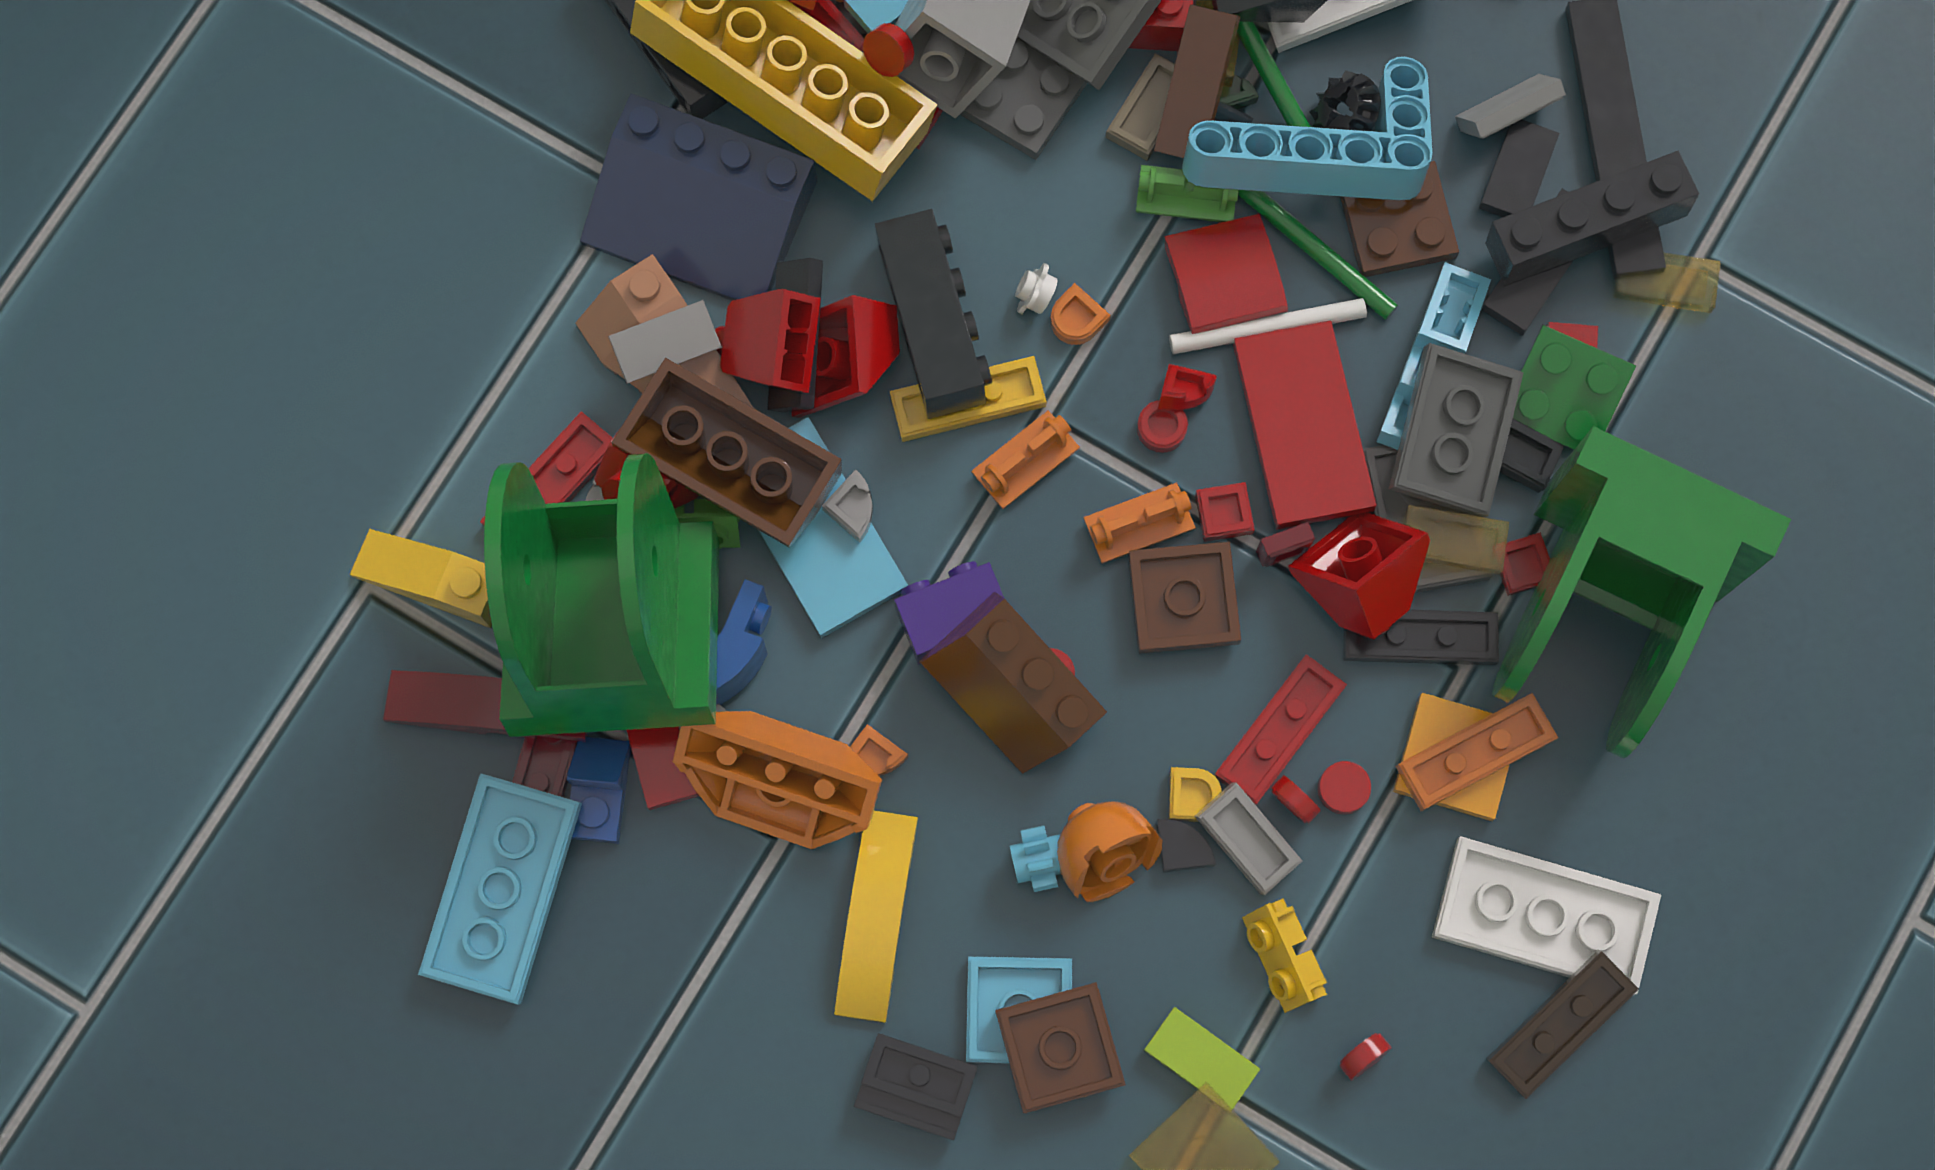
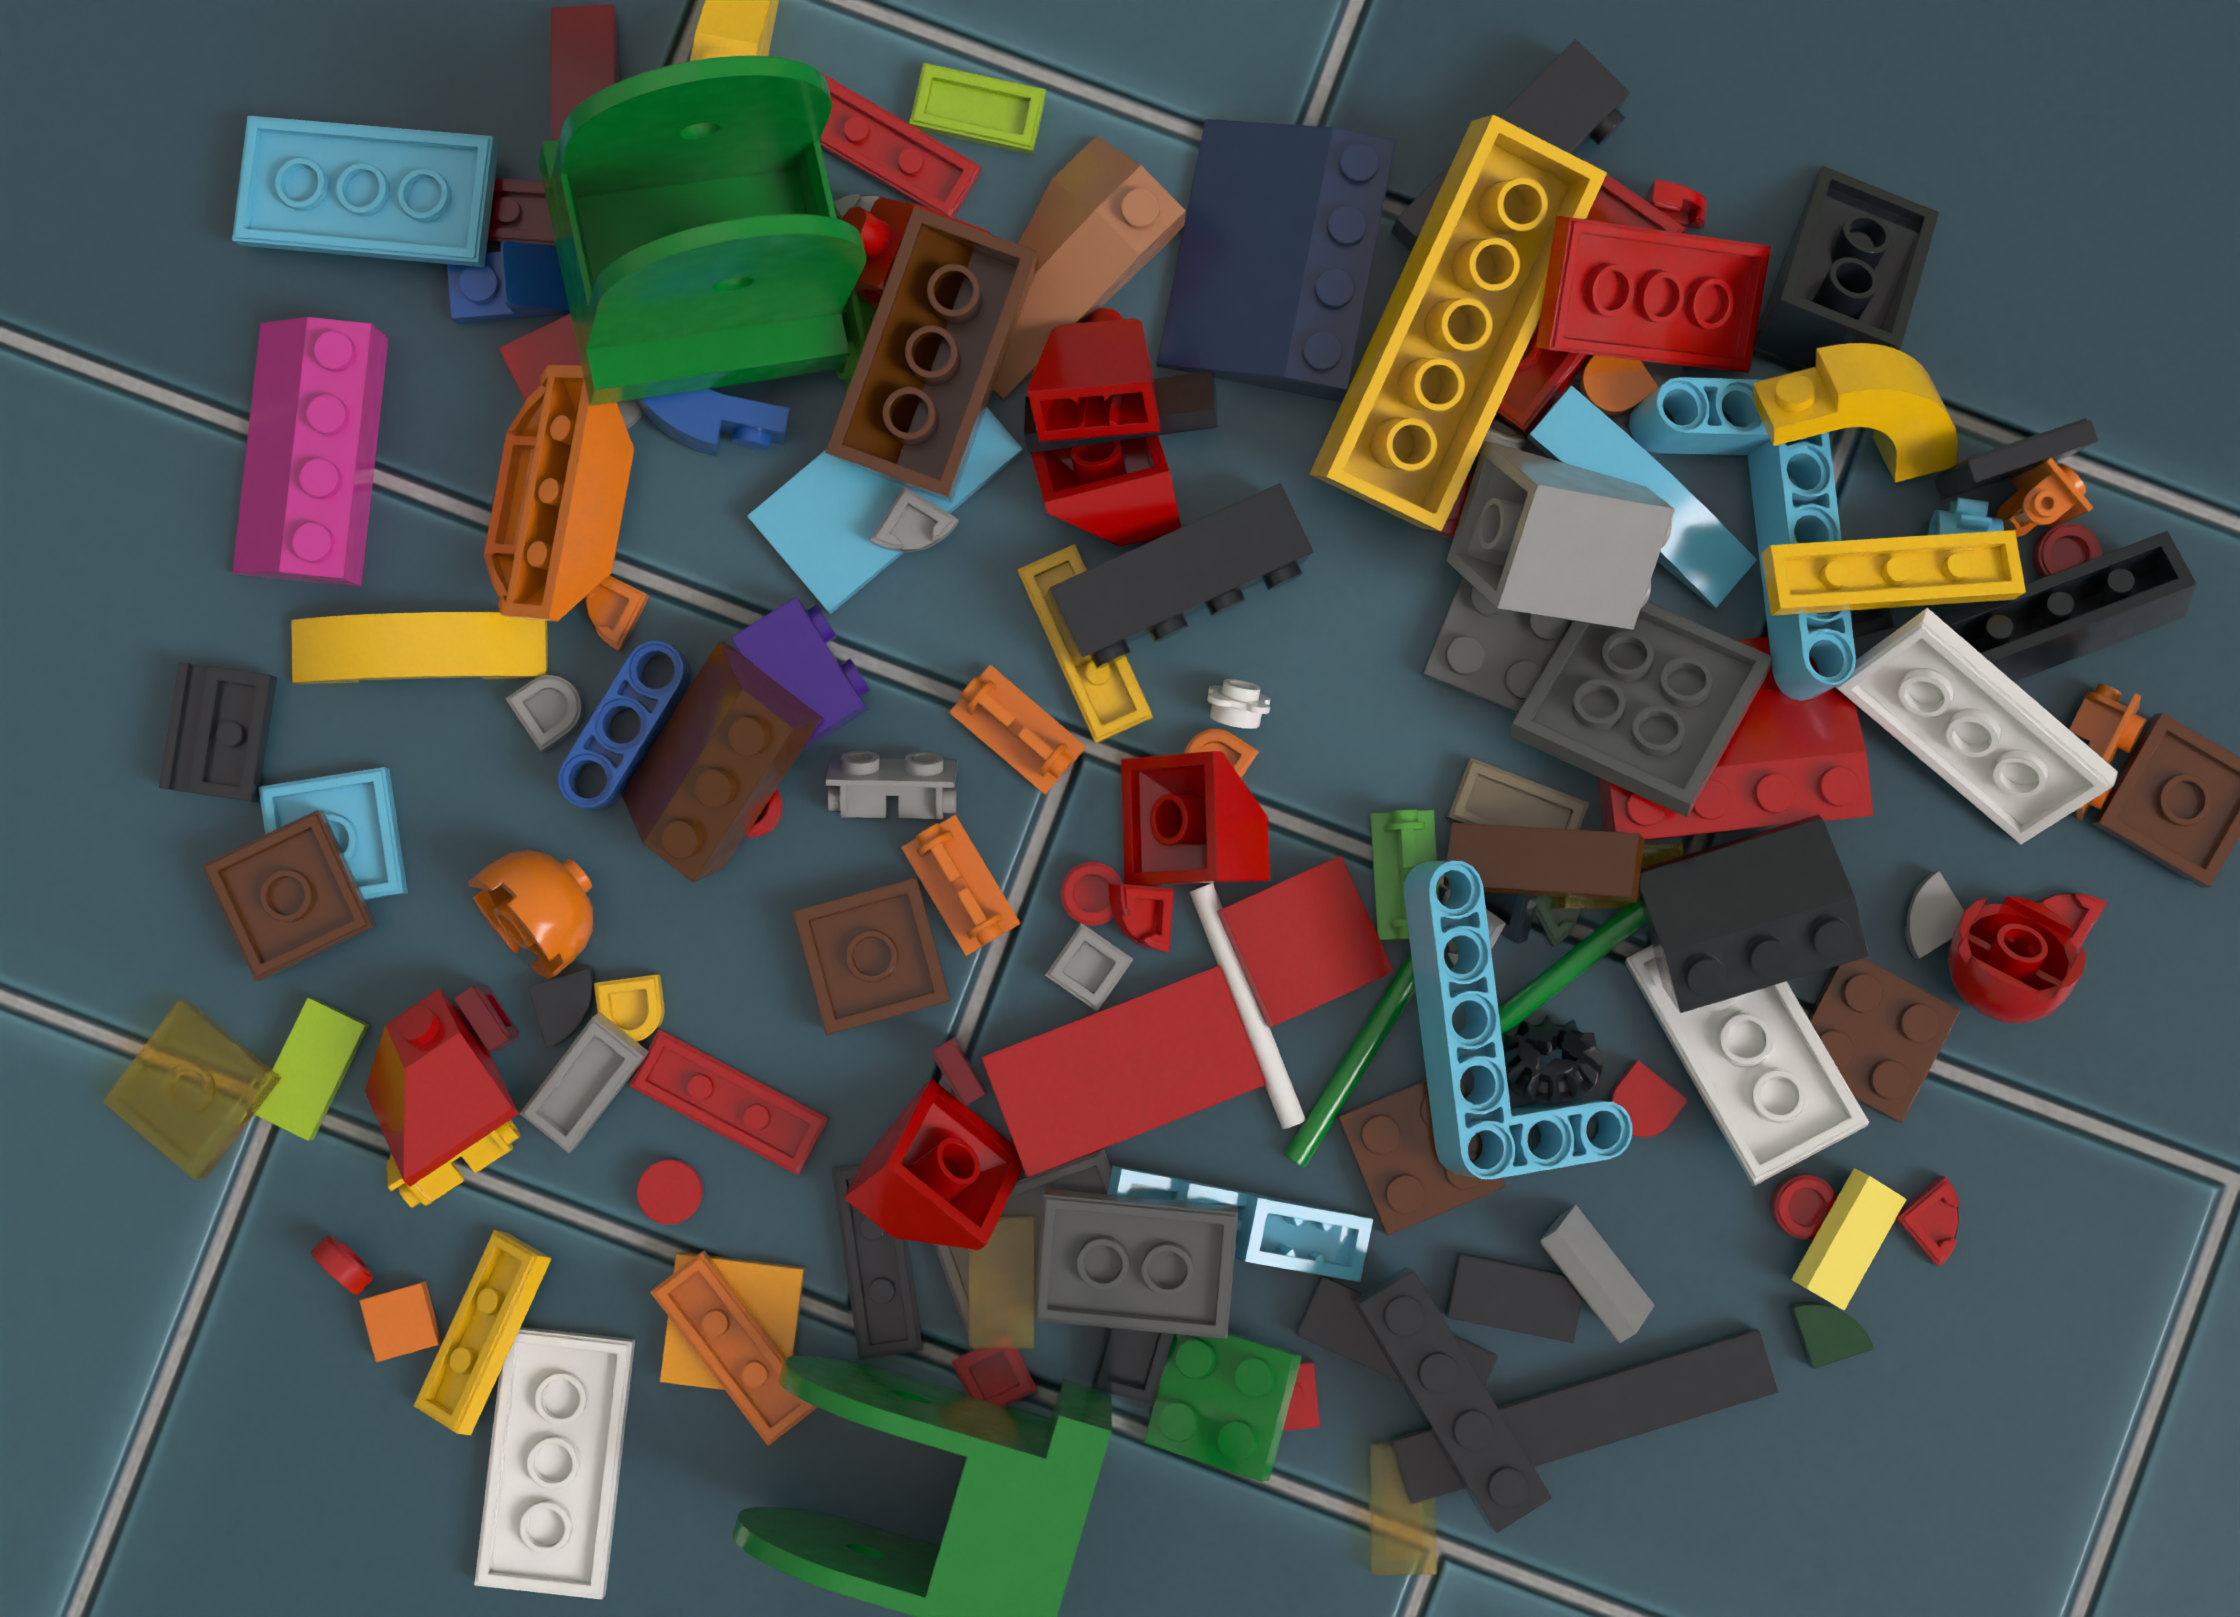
camera: 75 degrees right, 10 degrees up
light grey tile [608,300,721,384] -> none
red tile [863,23,914,77] -> none
medium azure gear [1010,825,1061,892] -> none
red tile [1195,482,1255,542] -> none
red tile [1271,775,1321,824] -> none
dark brown tile [1486,950,1639,1099] -> none
none -> dark pink slope [232,317,389,587]
none -> orange tile [359,1281,442,1362]
none -> red slope [365,989,519,1187]
none -> yellow tile [413,1230,552,1435]
none -> dark red tile [454,985,520,1052]
none -> light grey tile [505,675,585,752]
none -> blue beam [558,641,692,810]
none -> light grey hinge [826,751,958,819]
none -> lime tile [909,63,1047,156]
none -> light grey tile [1045,923,1133,1012]
none -> red slope [1121,751,1270,885]
none -> red tile [1609,1060,1688,1137]

